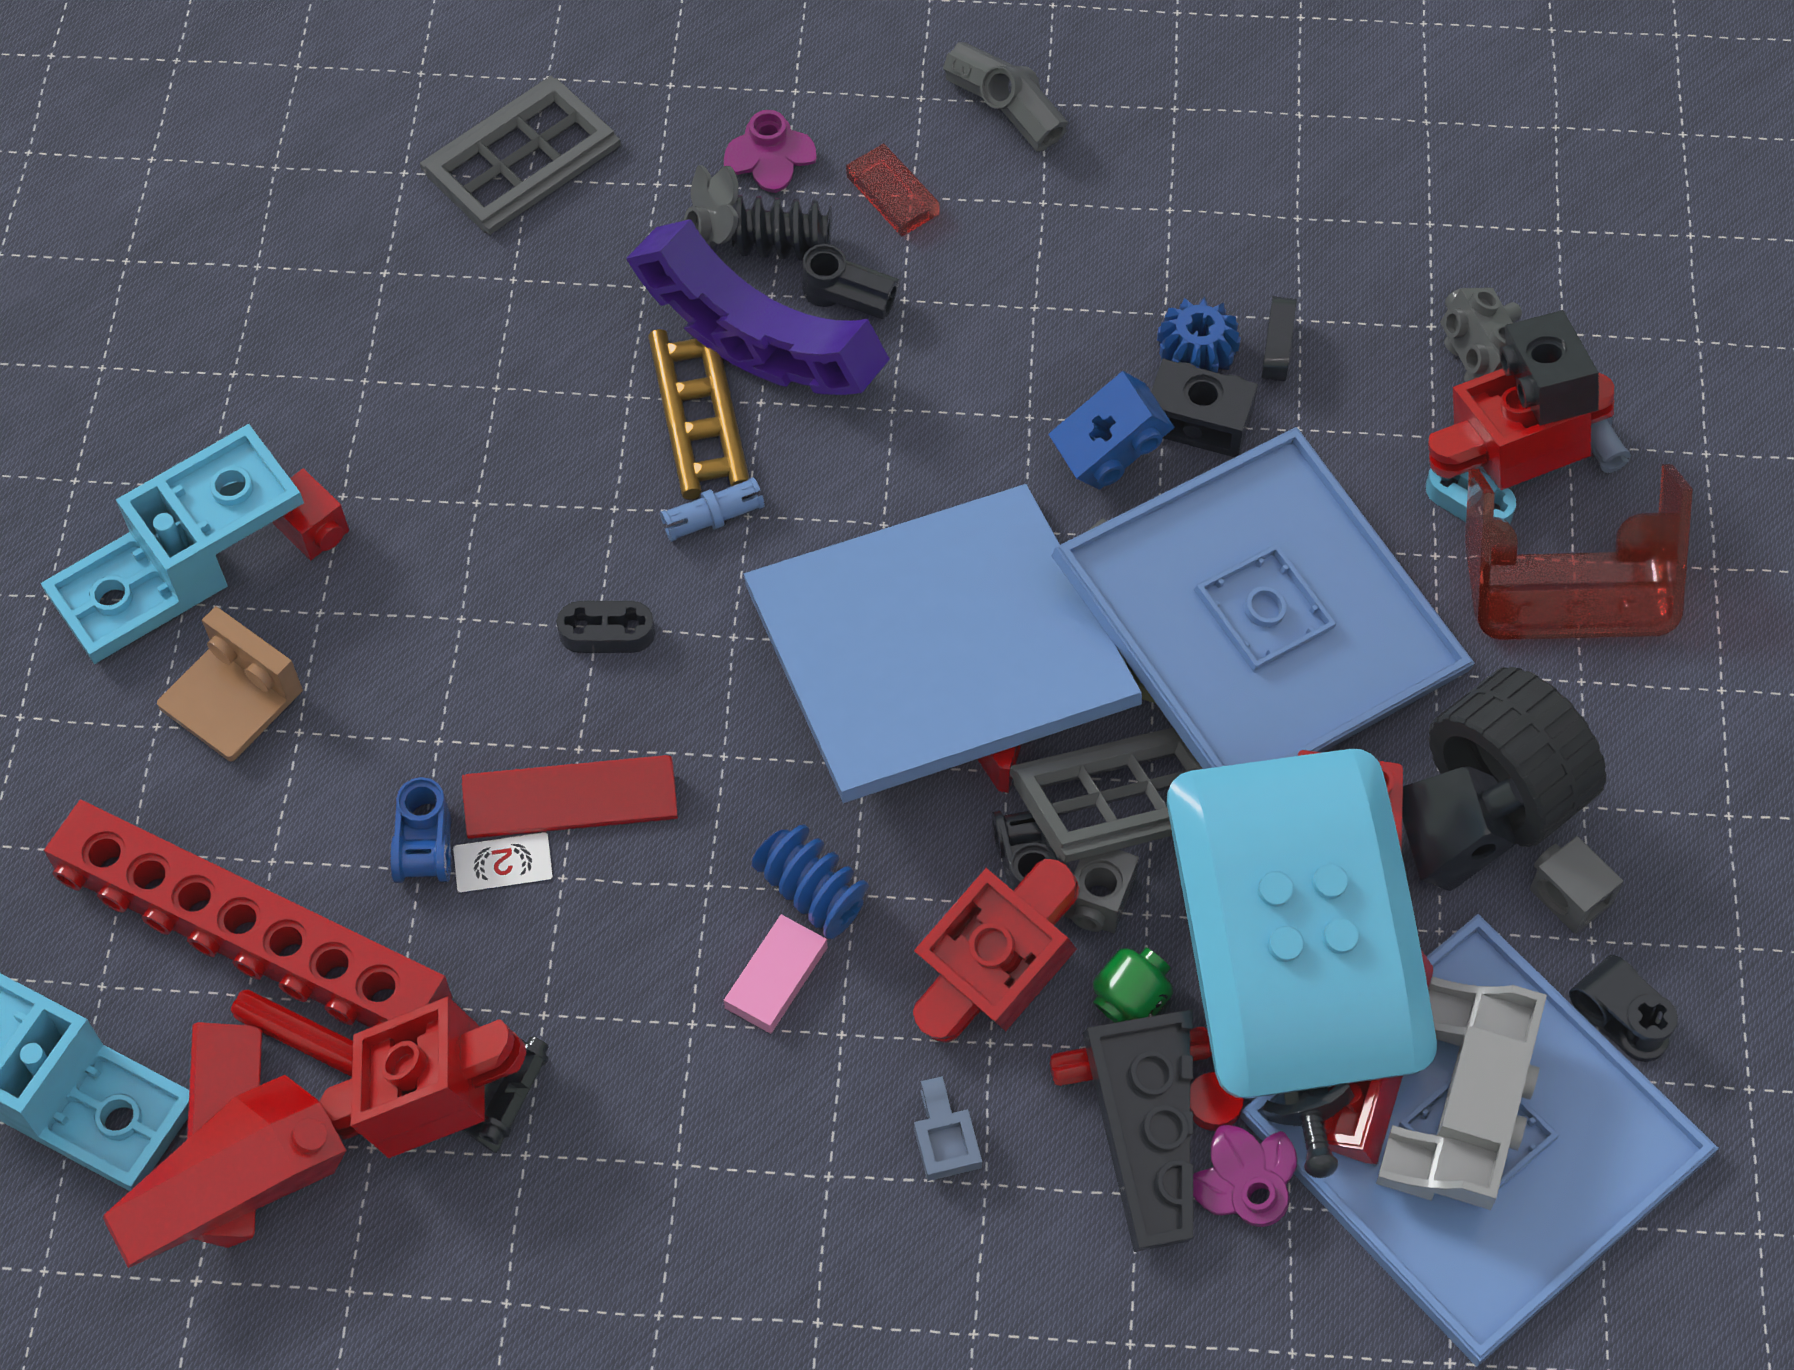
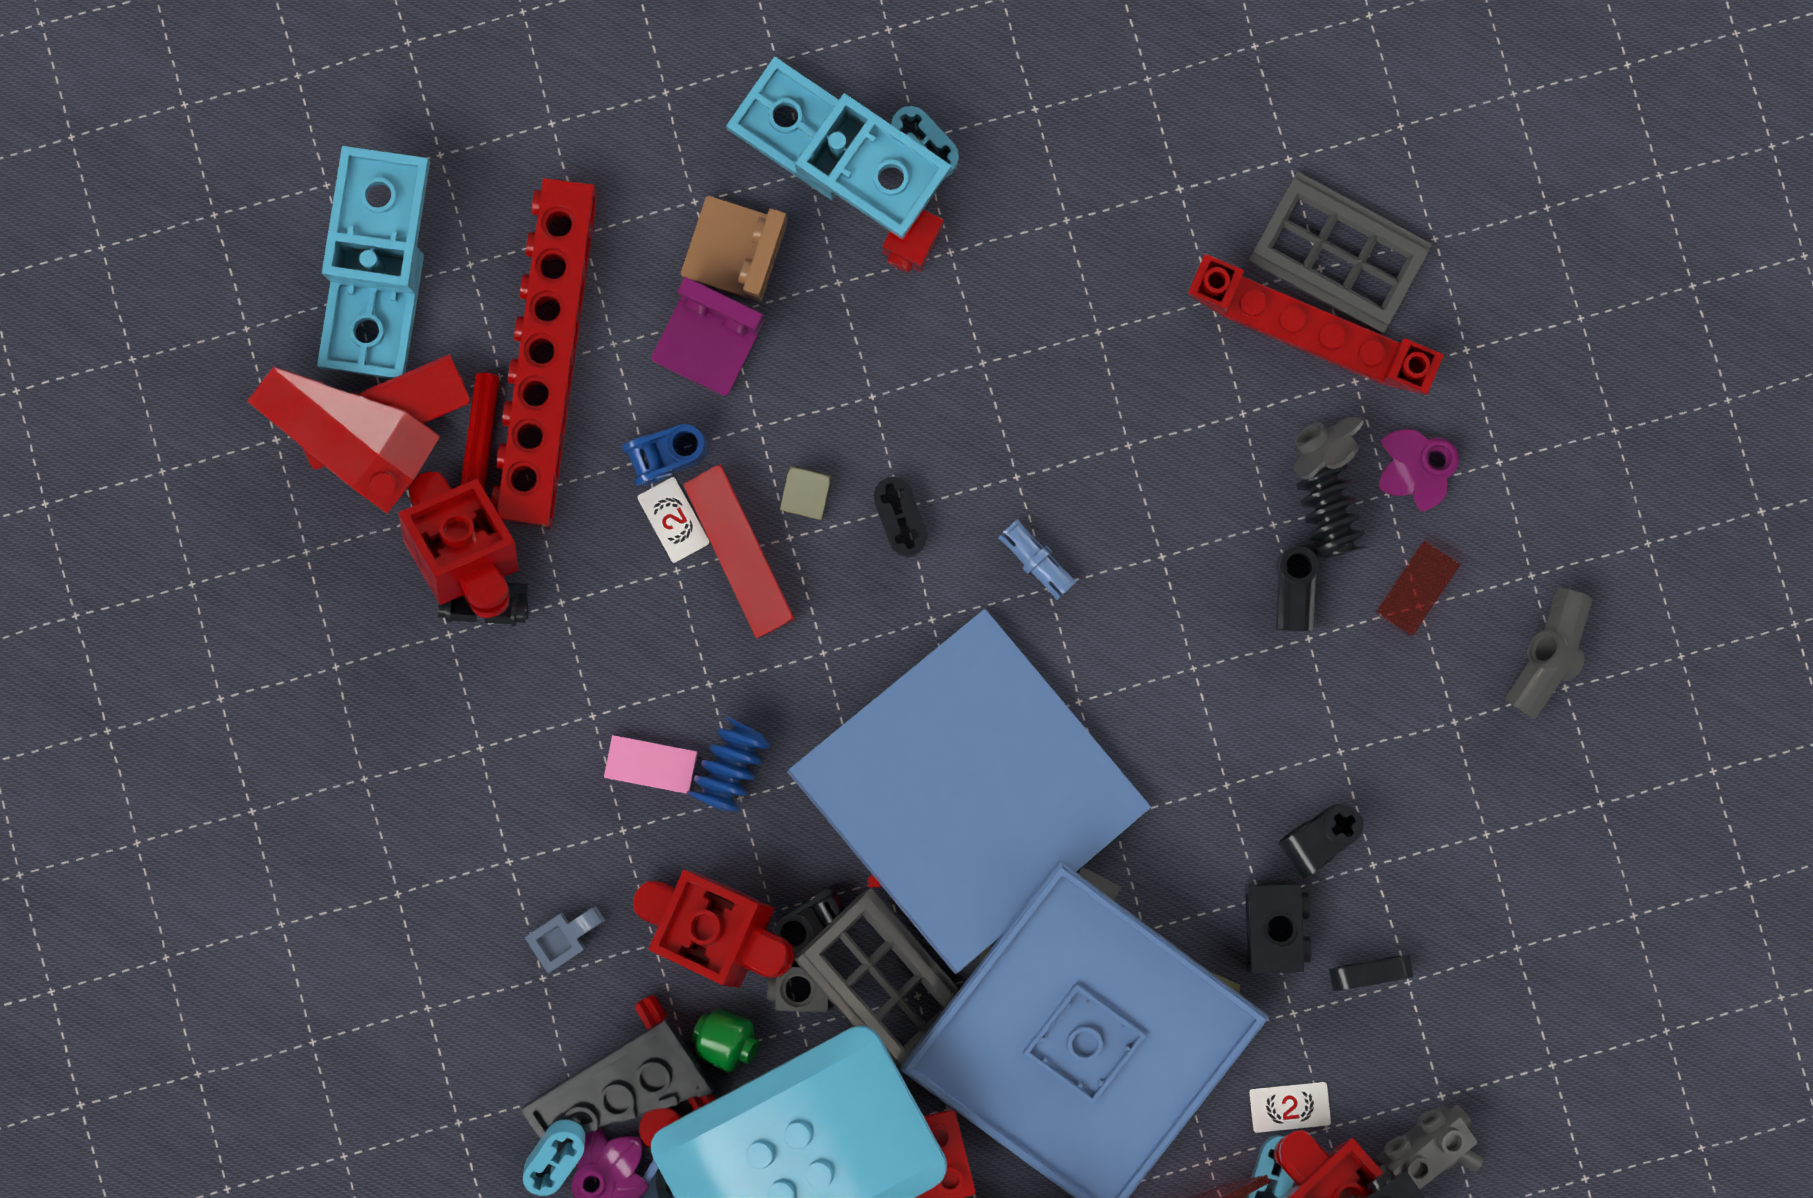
camera: 70 degrees right, 25 degrees up
dark purple brick [626,219,890,395] -> none
pearl gold bar [648,329,749,500] -> none
blue brick [1048,371,1175,490] -> none
blue gear [1157,296,1241,373] -> none
none -> medium azure beam [523,1120,585,1196]
none -> magenta bracket [651,277,765,397]
none -> olive slope [780,466,832,521]
none -> red slope [1187,254,1444,395]
none -> white sticker [1249,1082,1331,1133]
none -> black piece [1278,804,1363,878]

